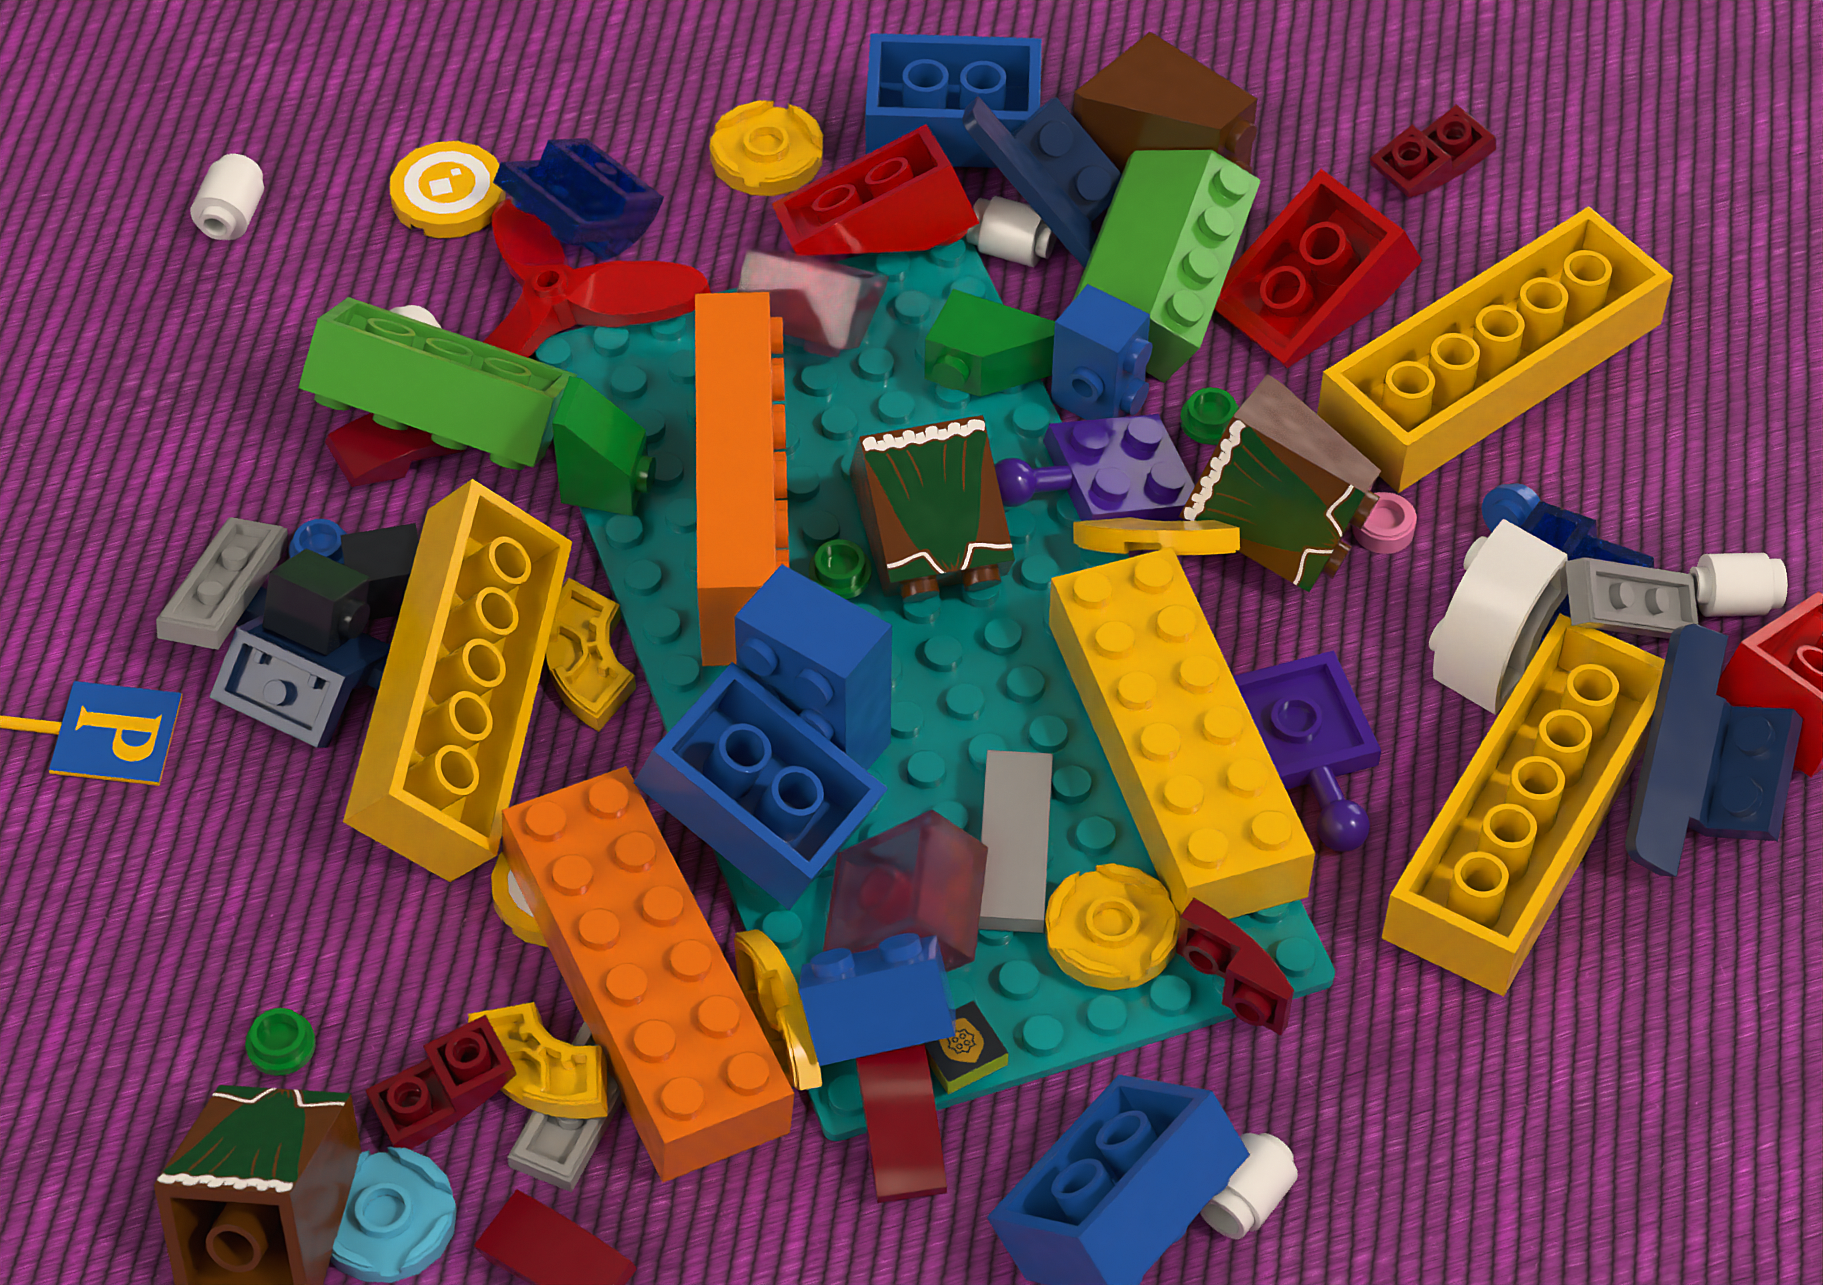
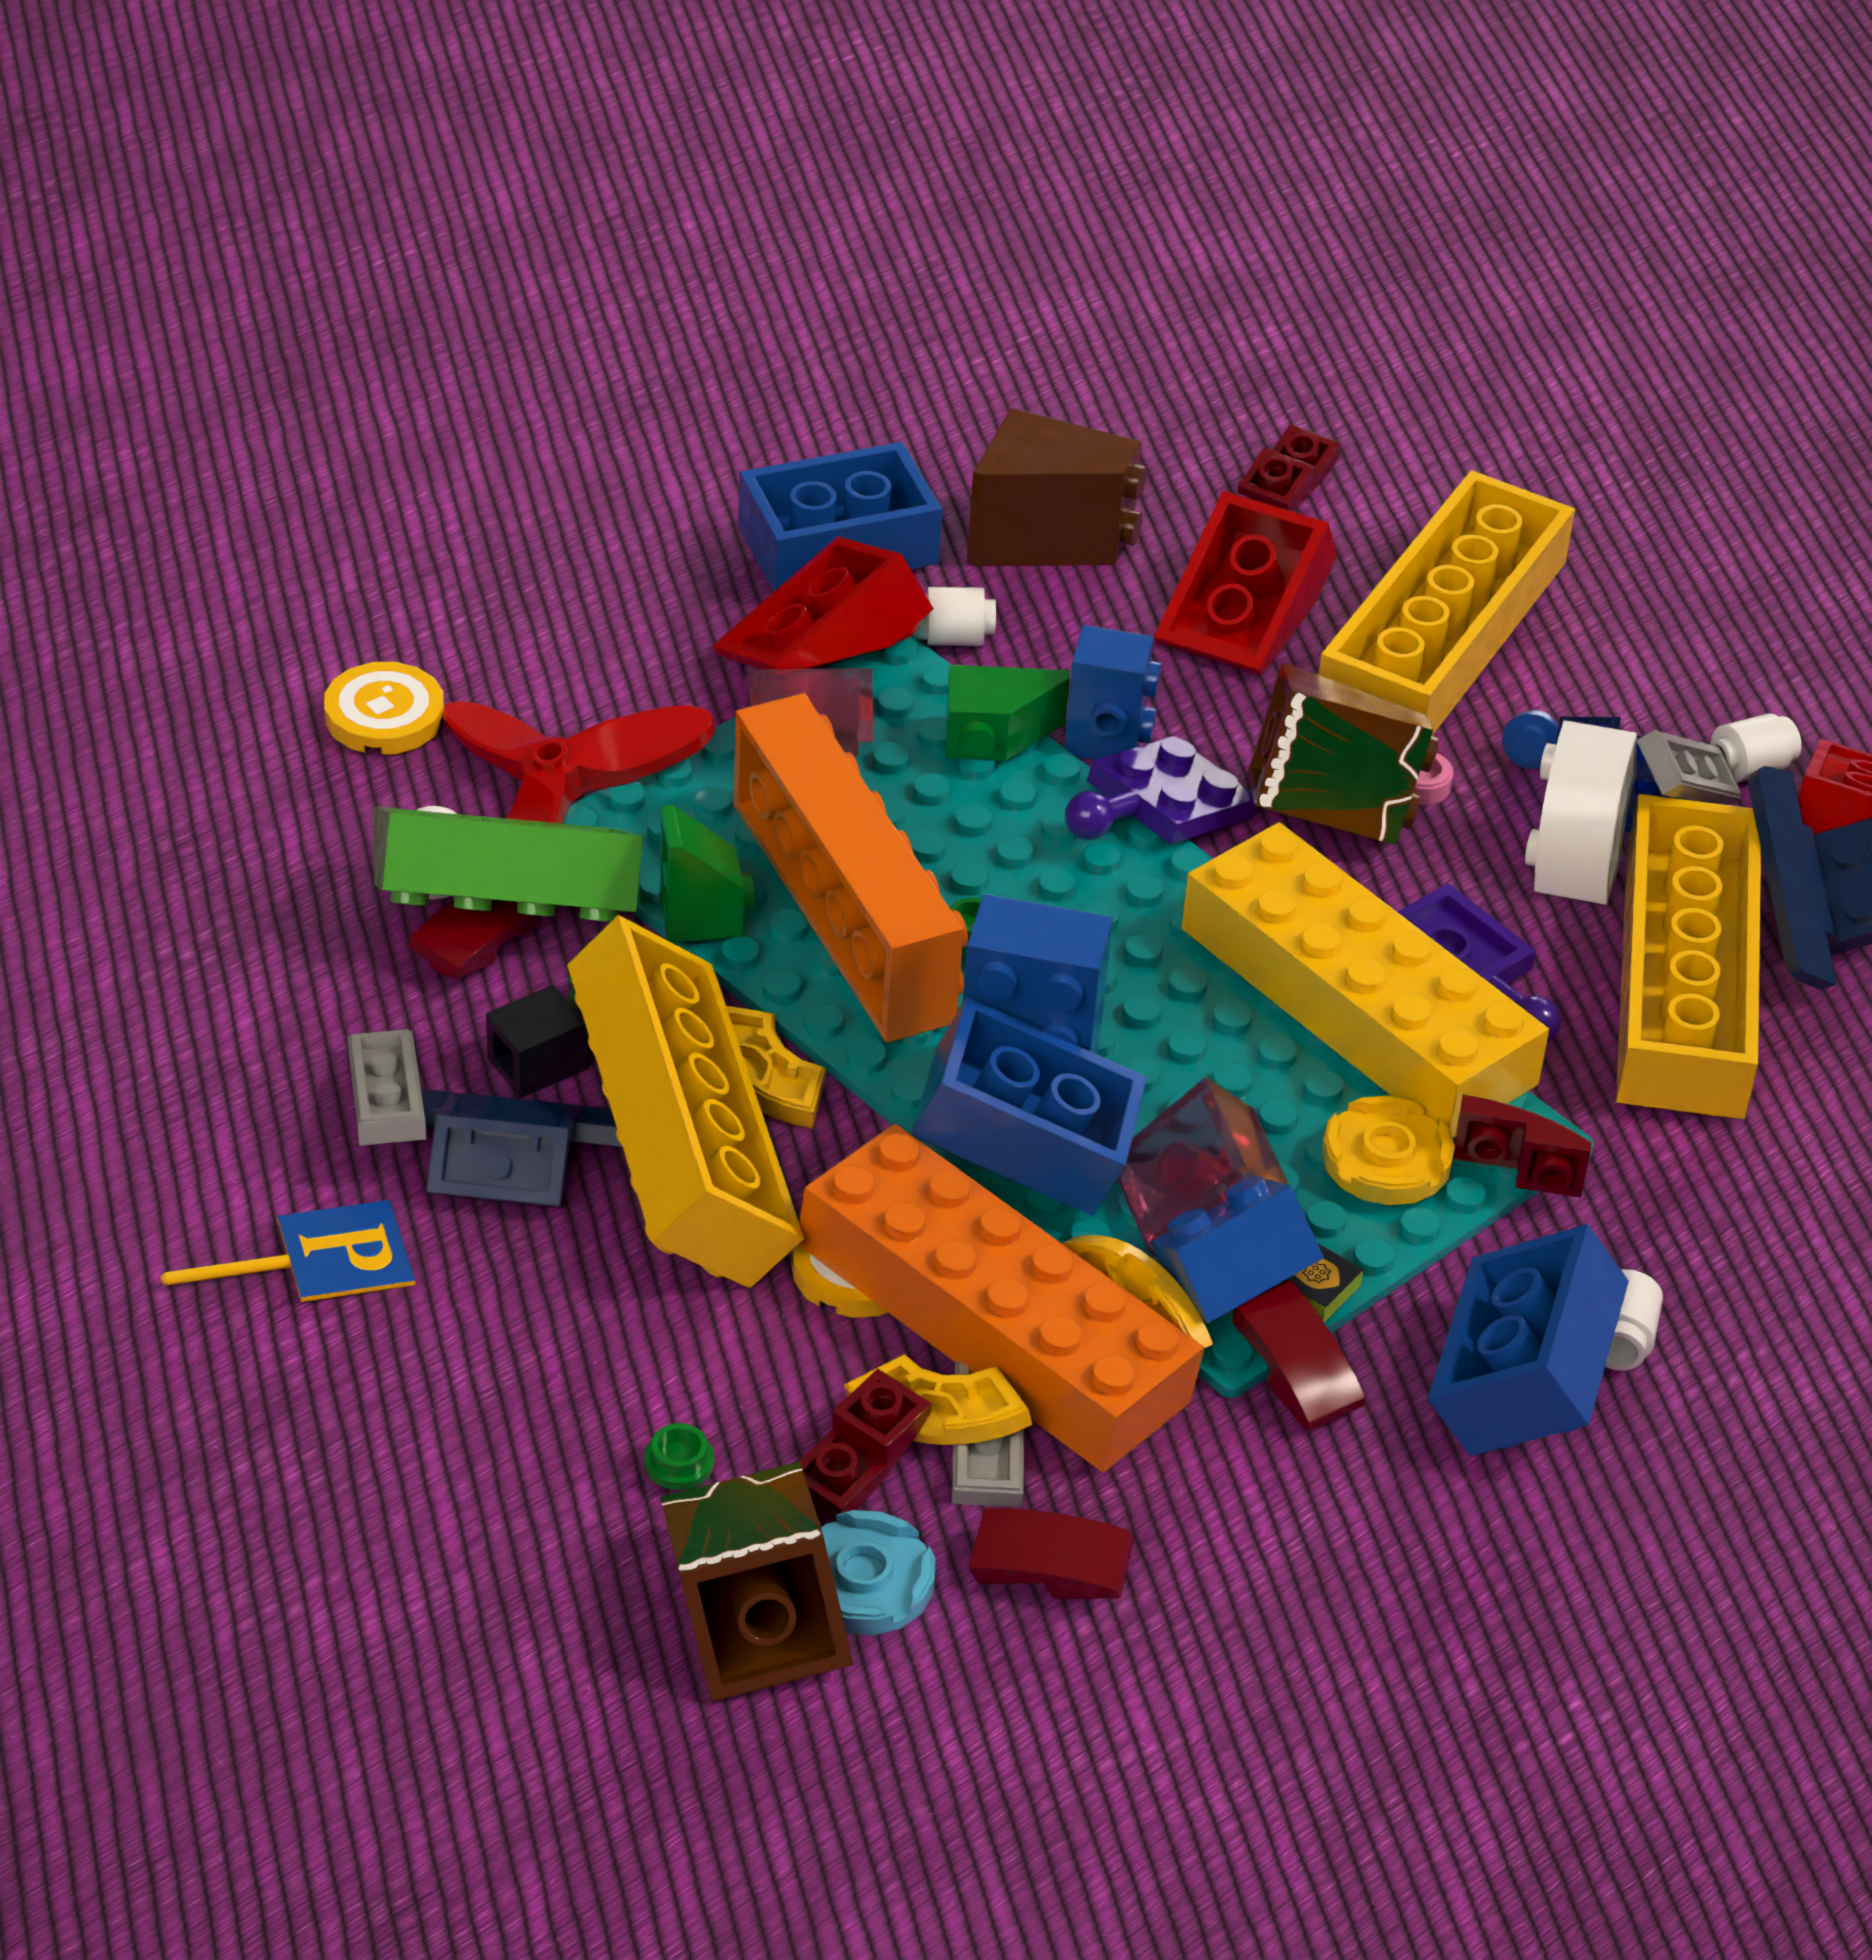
camera: 25 degrees left, 10 degrees down
white brick [190,154,264,240] -> none
black brick [262,548,370,656] -> none
blue plate [289,519,347,566] -> none
clear blue brick [493,138,665,260] -> none
yellow tile [710,100,823,196] -> none
slope [849,415,1015,602] -> none
dark blue plate [962,96,1122,269] -> none
light grey tile [976,750,1053,933] -> none
bright green slope [1073,150,1261,383] -> none
yellow tile [1073,517,1240,555] -> none
green plate [1180,387,1239,445] -> none

